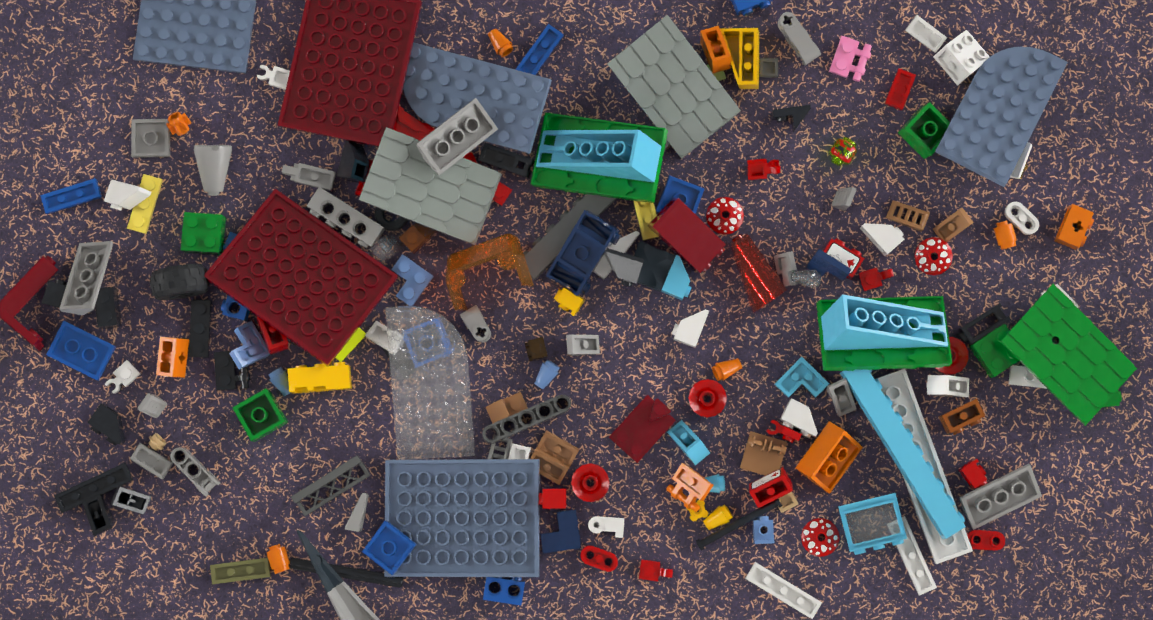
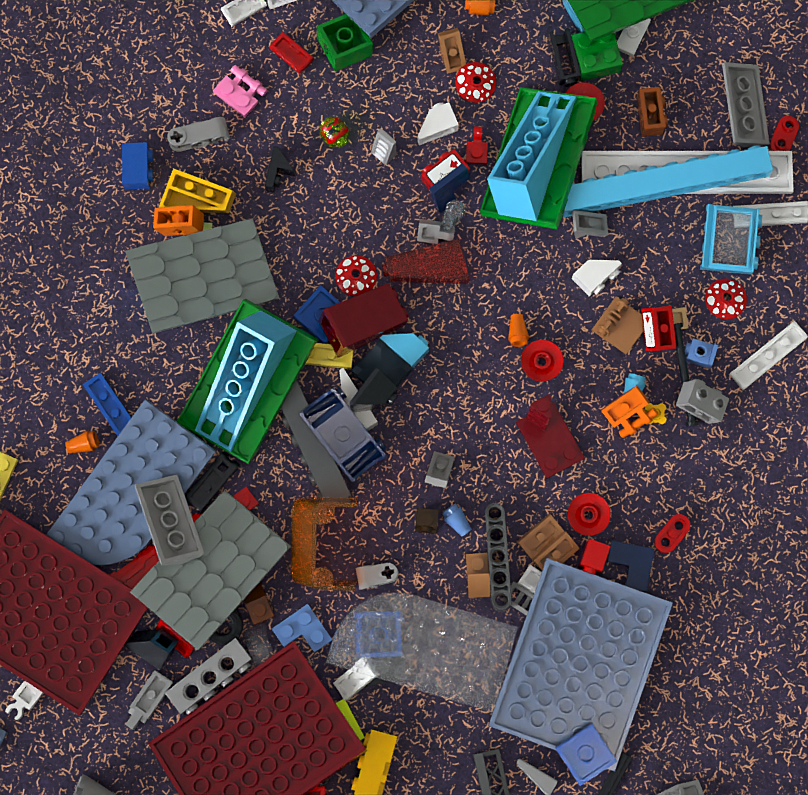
camera: 70 degrees left, 5 degrees down
blue brick [483,577,525,606] -> none
yellow brick [554,287,585,316] -> none
white leg [588,516,624,538] -> none
red plate [639,559,673,582] -> none
medium azure slope [667,420,710,465] -> none
white slope [671,309,709,348] -> none
yellow cone [703,504,733,530] -> none
red plate [747,159,780,180] -> none
dark grey tile [759,58,778,78] -> none
red plate [766,420,802,443] -> none
medium azure plate [774,357,829,398] -> none
orange slope [796,421,863,494] -> none
medium nougat slope [886,200,930,232] -> none
white slope [927,375,969,397] -> none
red brick [958,458,988,489] -> none
none -> light grey brick [676,379,729,424]

